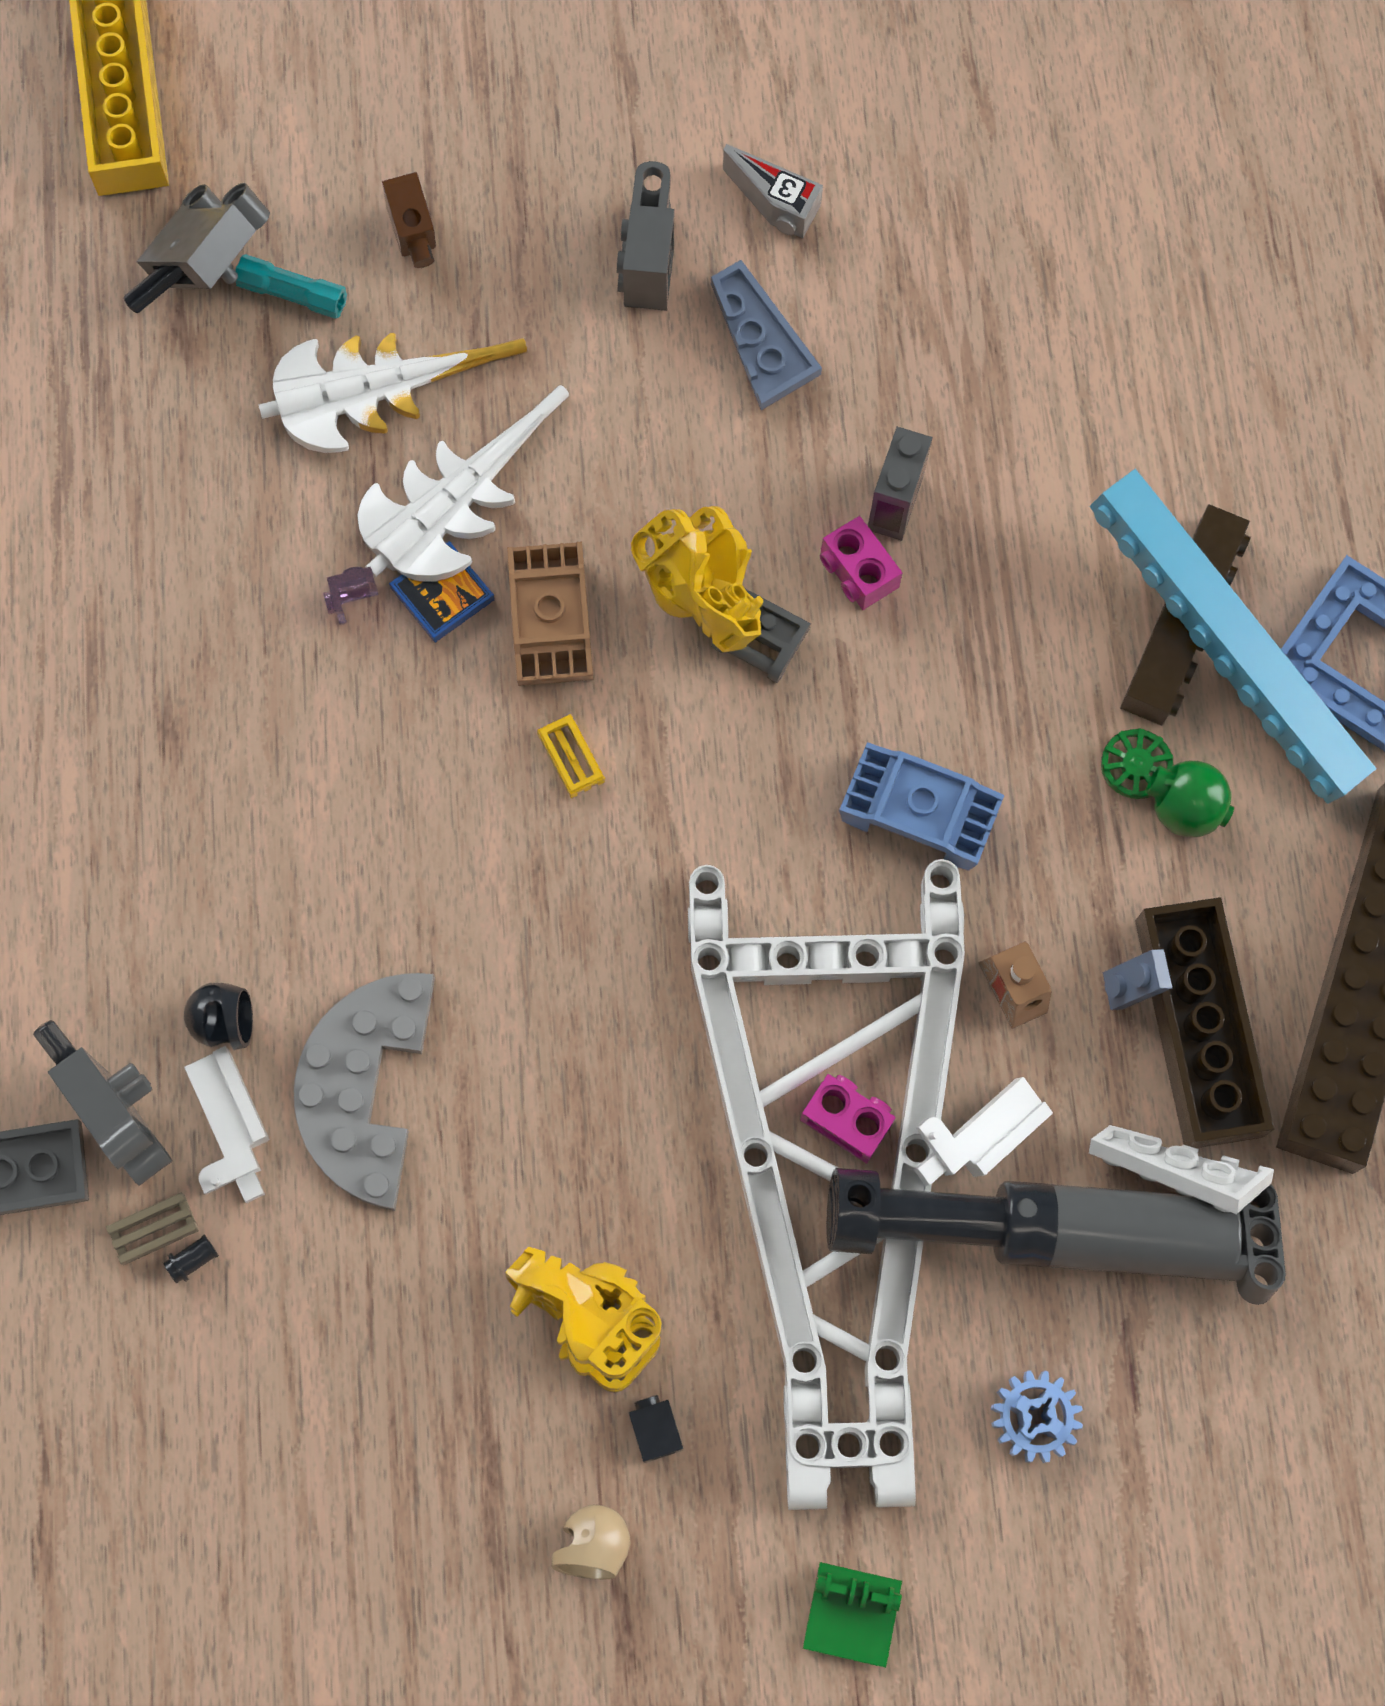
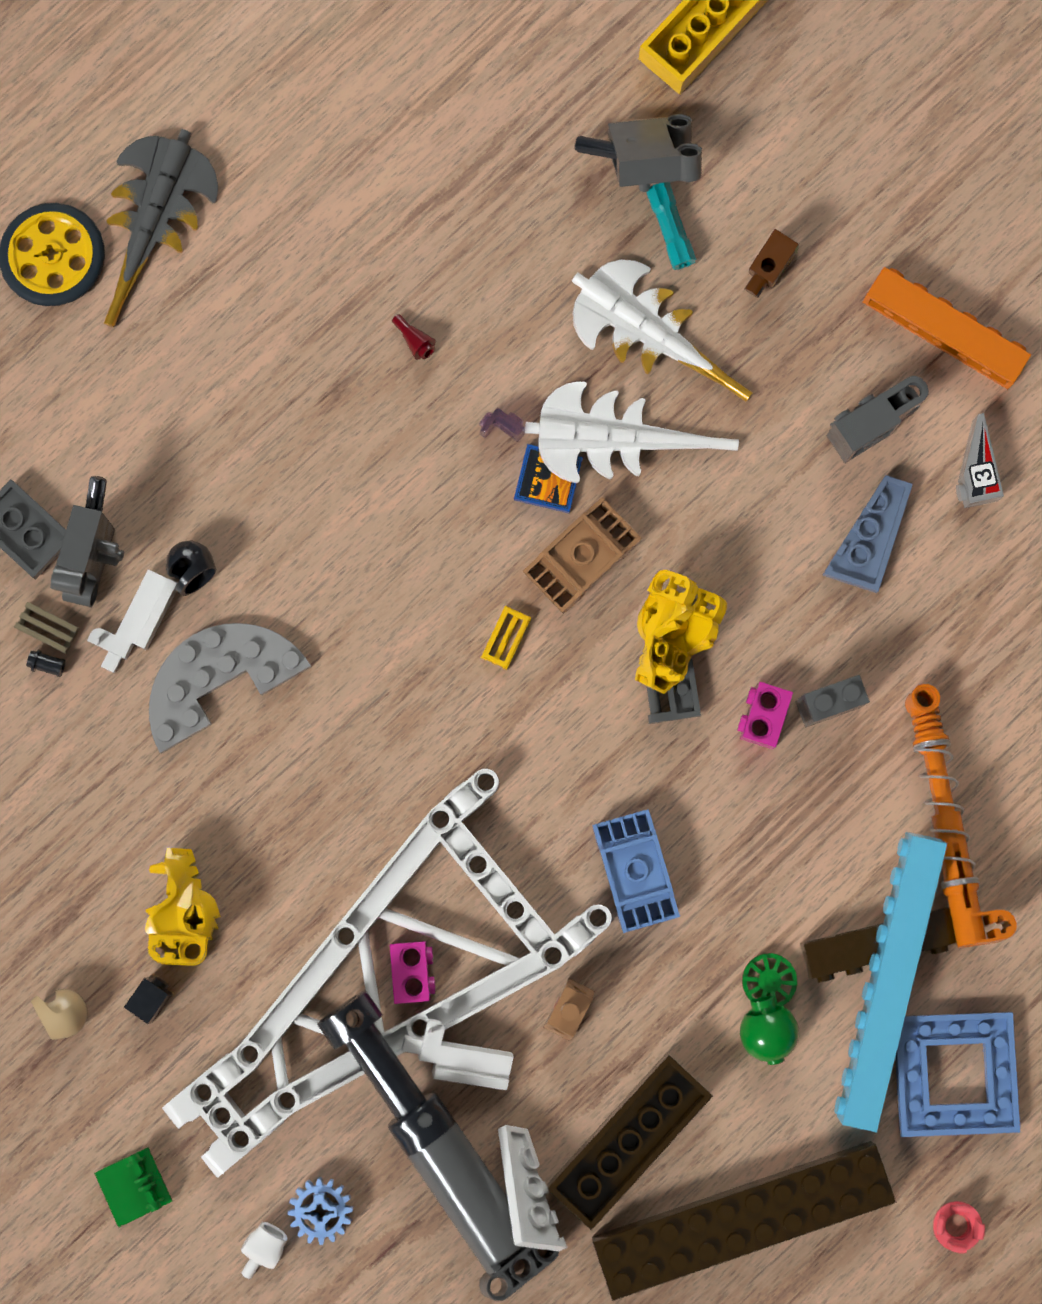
camera: 55 degrees right, 10 degrees up
sand blue plate [1102,949,1172,1010] -> none
none -> white piece [241,1222,287,1279]
none -> dark red cone [392,314,436,360]
none -> orange brick [862,267,1032,390]
none -> orange piece [905,684,1017,948]

